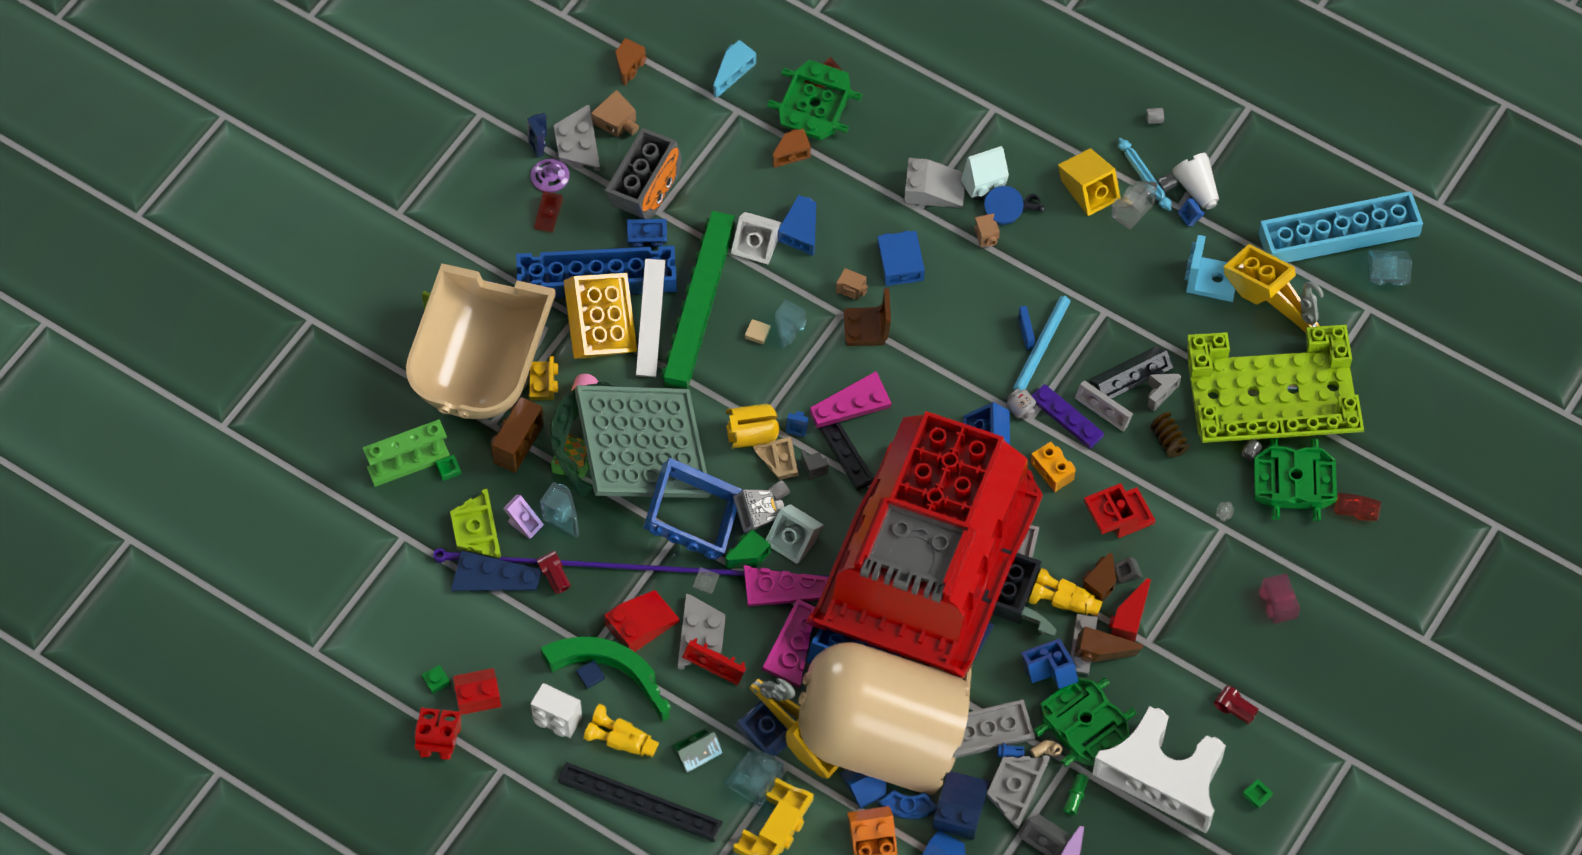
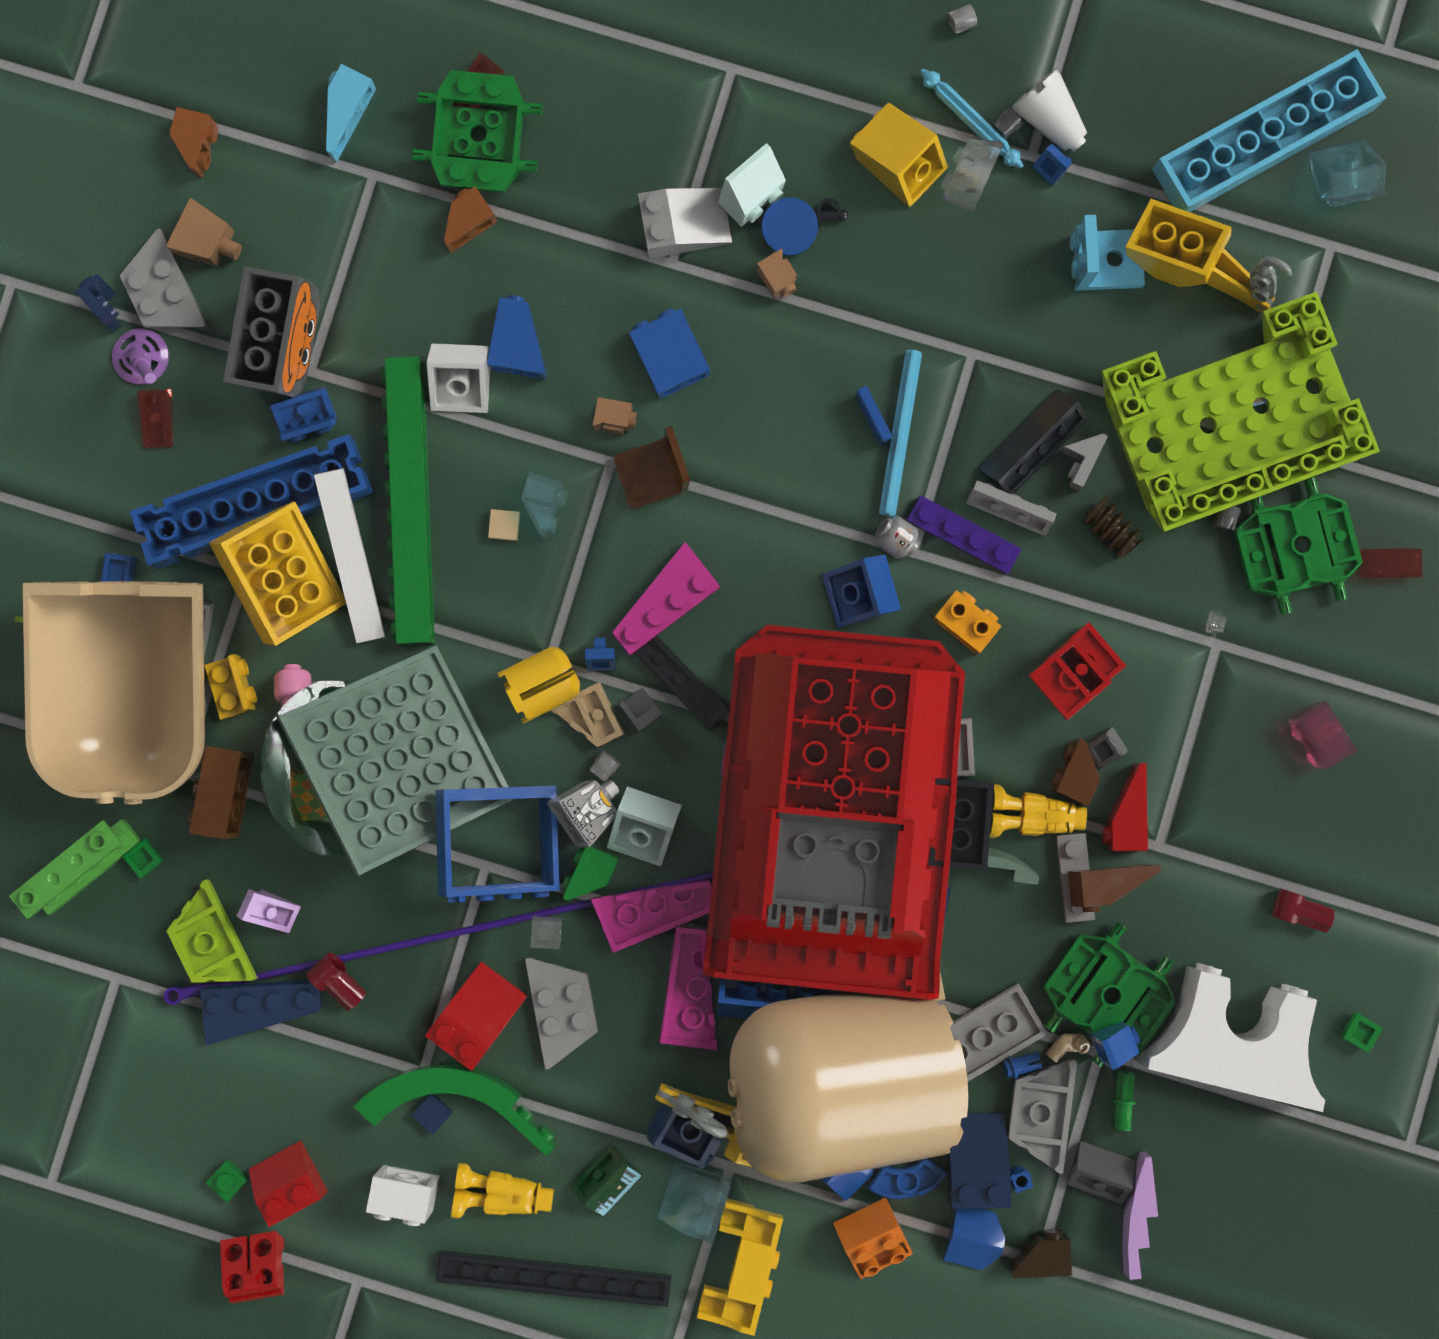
camera: 15 degrees left, 25 degrees up
clear light blue slope [540,482,579,538] -> none
red plate [682,638,746,686] -> none
blue brick [1021,638,1078,689] -> none
none -> blue hose [1010,1165,1033,1193]
none -> blue slope [1090,1021,1140,1070]

